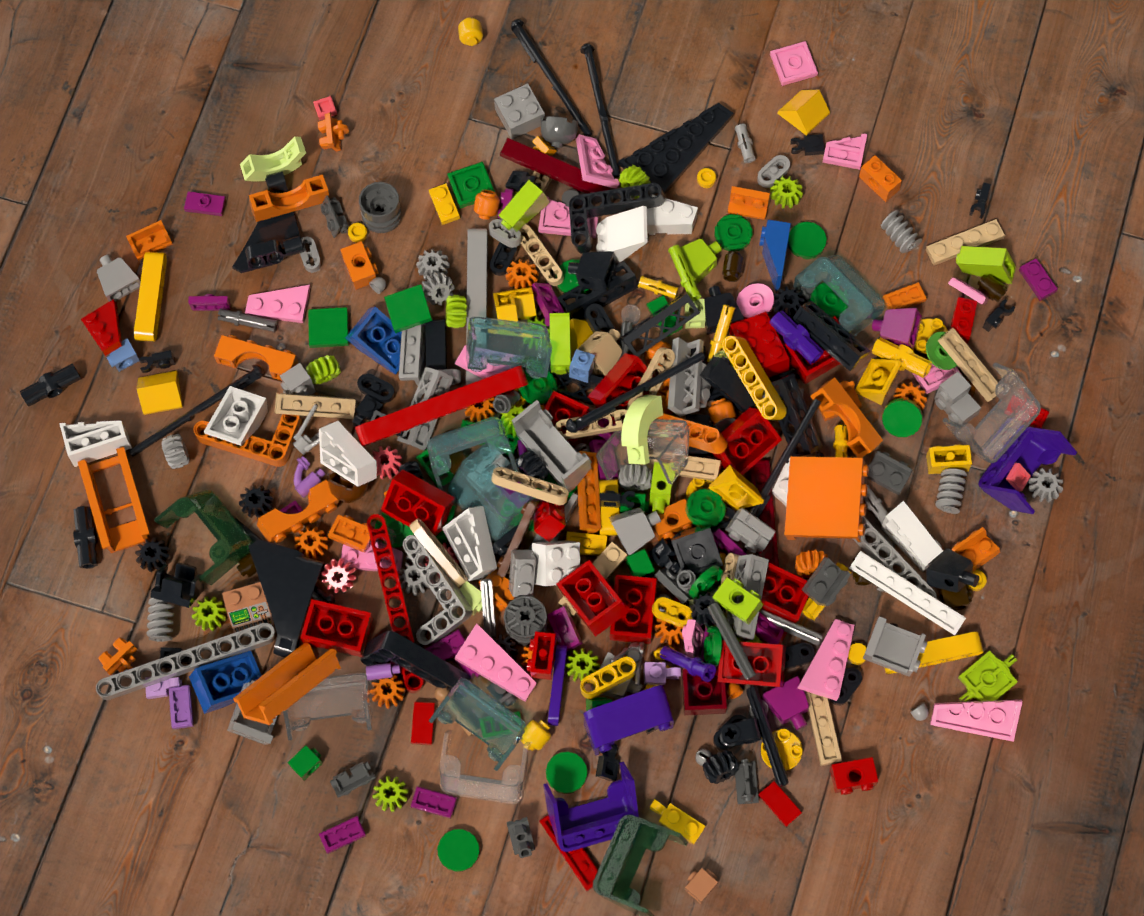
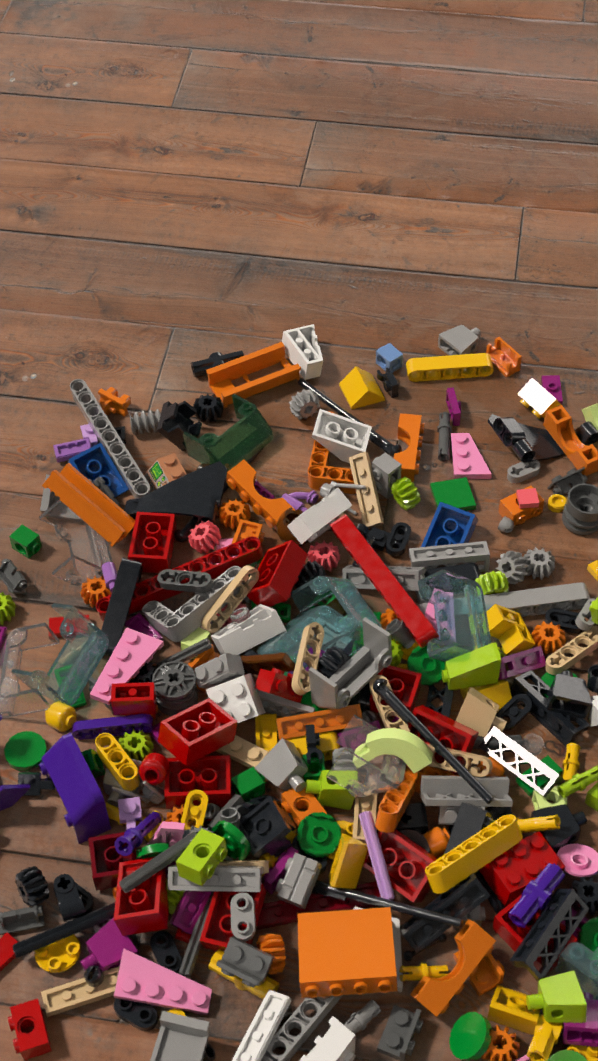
camera: 80 degrees right, 20 degrees down
black piece [20,363,81,407] -> none
red wing [81,299,122,356] -> none
lime gear [192,596,227,631] -> none
black gear [239,484,274,519] -> none
green tile [384,284,433,333] -> none
medium blue brick [569,349,595,383] -> none
light grey hinge [695,749,712,766] -> none
none -> black hinge [84,965,104,987]
none -> dark grey axle [93,477,120,507]
none -> red head [139,753,169,785]
none -> dark grey beam [157,569,214,593]
none -> clear tile [230,607,251,624]
none -> light grey plate [230,892,256,941]
none -> lavender axle [359,811,395,900]
none -> coral tile [516,488,539,509]
none -> brick [517,378,561,419]
none -> lime torso [526,971,587,1023]

